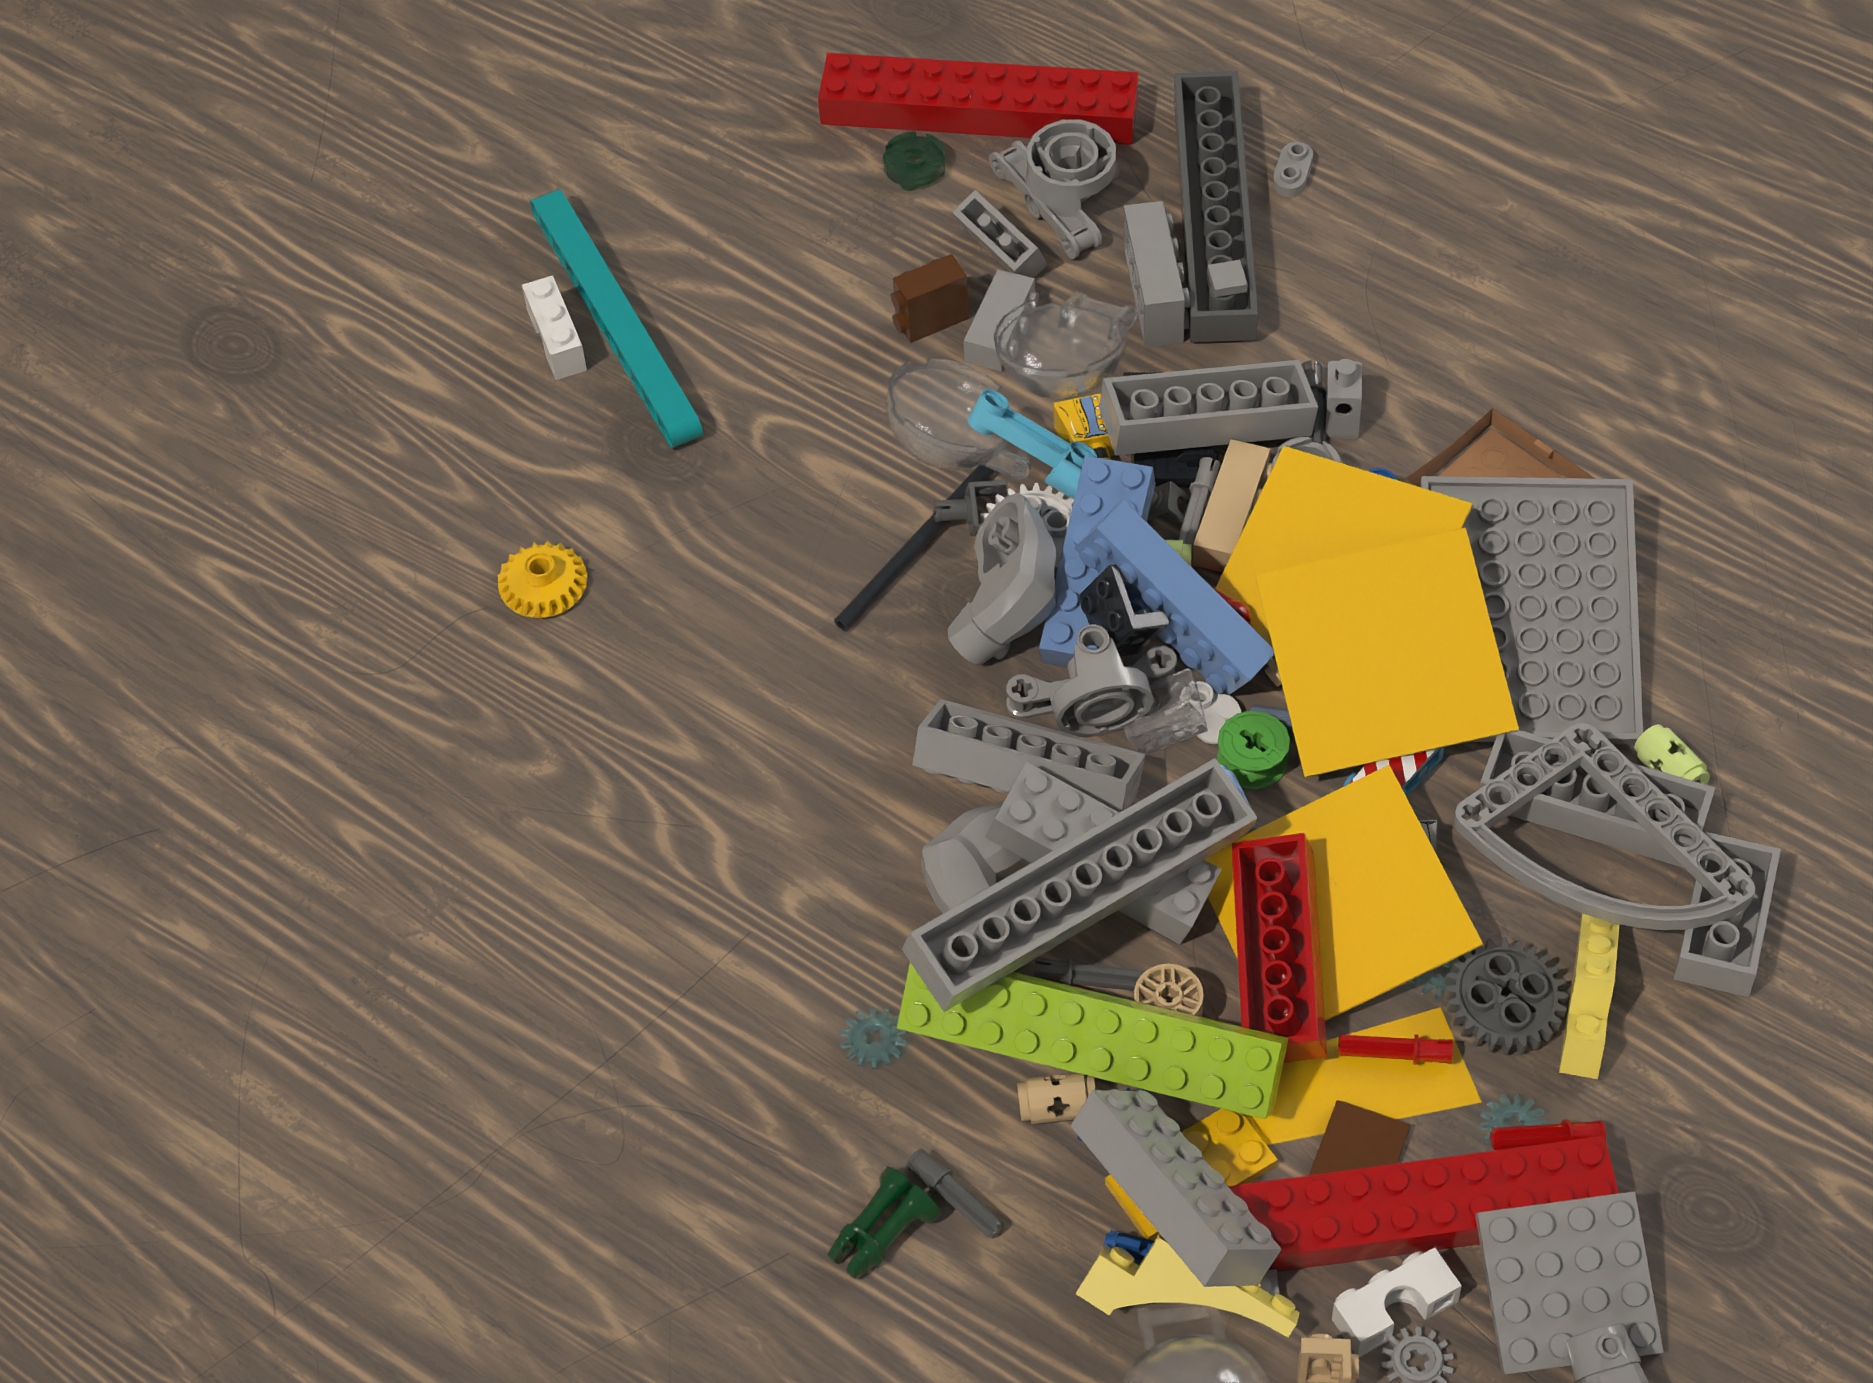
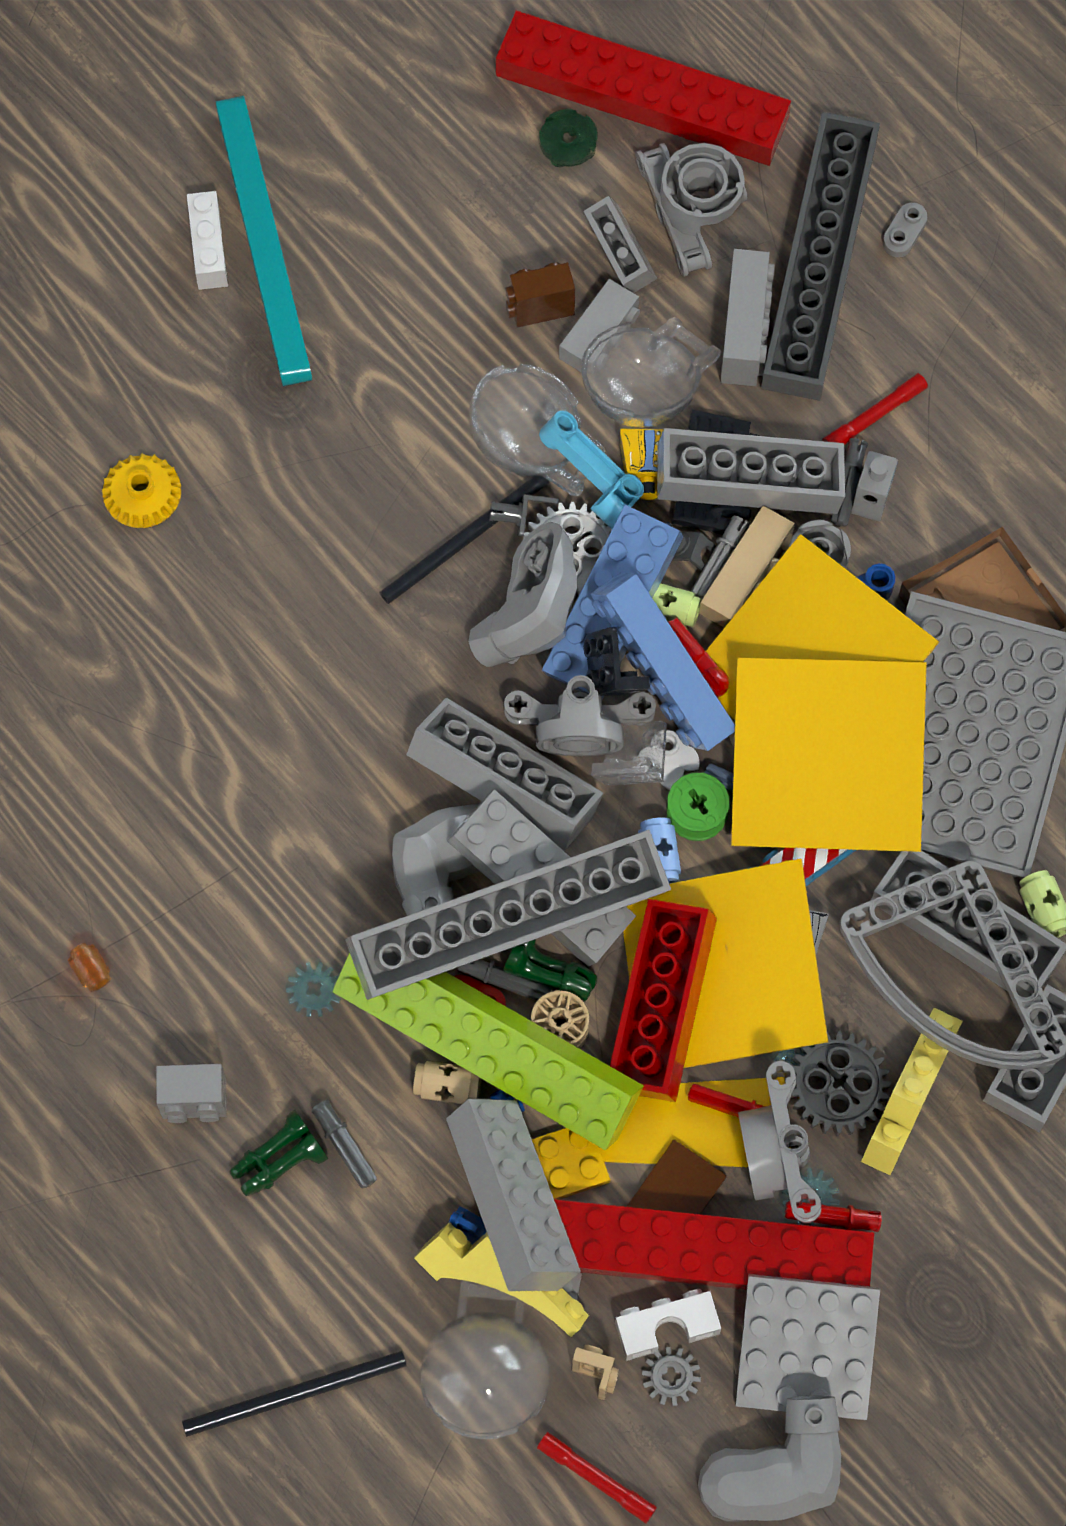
camera: 10 degrees right, 15 degrees up
light grey tile [1207,260,1248,297] -> none
none -> clear orange brick [67,943,112,992]
none -> light grey brick [156,1064,227,1123]
none -> dark green piece [503,939,597,1002]
none -> light grey piece [738,1061,821,1223]
none -> red piece [822,373,928,445]

